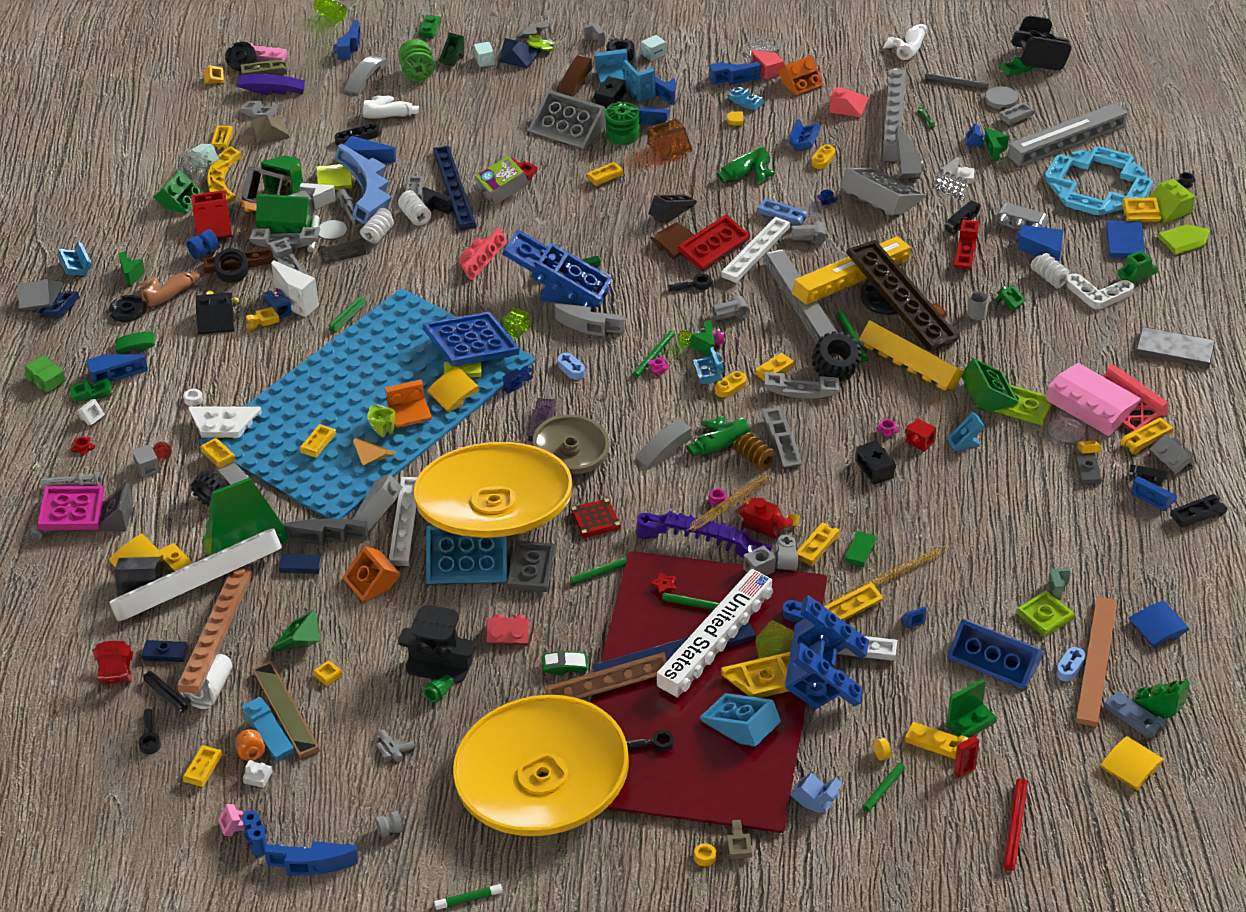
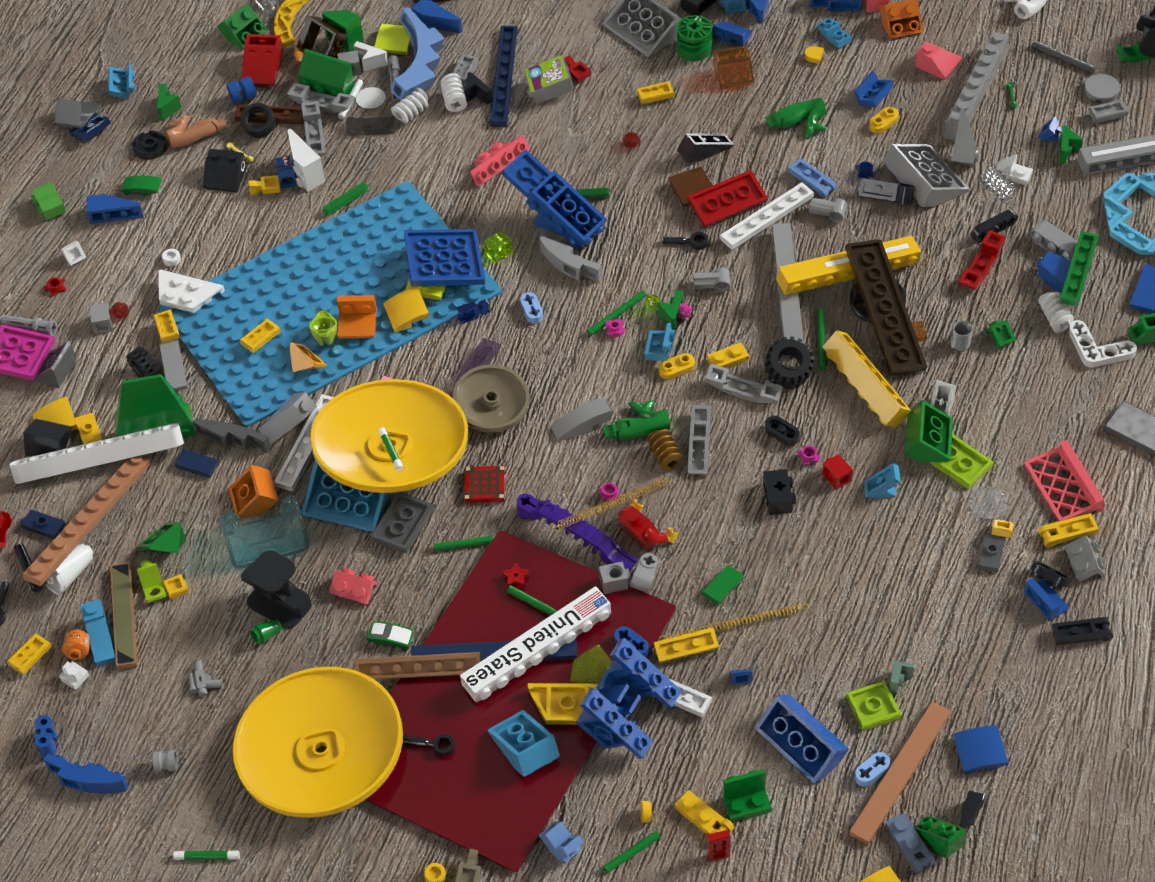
camera: 20 degrees right, 10 degrees up
green slope [70,378,112,401] -> none
bright pink tile [218,804,244,836] -> none
yellow plate [797,522,841,566] -> none
bright pink slope [1046,363,1141,437] -> none
none -> lime bracket [137,560,167,603]
none -> clear light blue windscreen [219,495,309,569]
none -> green bar [378,428,404,472]
none -> clear red plate [623,132,640,148]
none -> black plate [765,416,800,446]
none -> black plate [859,177,914,205]
none -> white slope [930,380,956,415]
none -> black slope [960,790,986,833]
none -> green plate [1059,231,1099,307]

